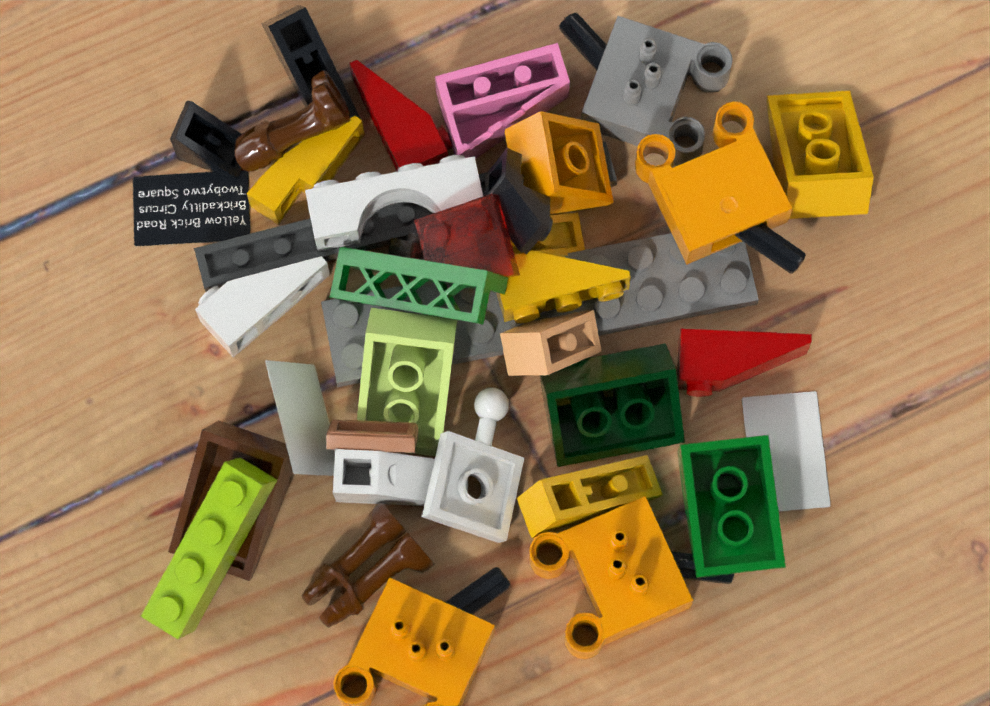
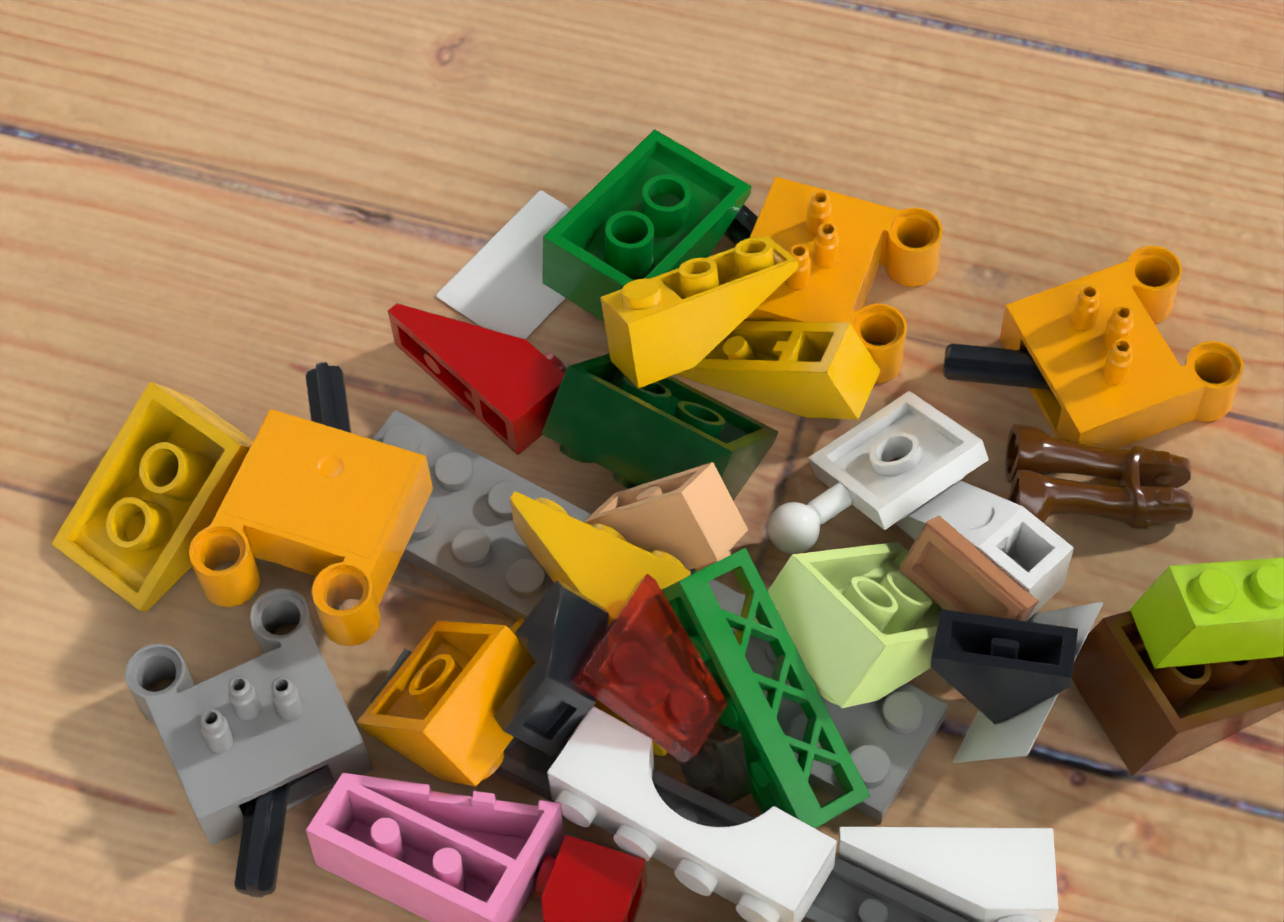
camera: 135 degrees left, 15 degrees down
none -> yellow slope [600,236,798,389]
none -> black slope [931,609,1078,724]

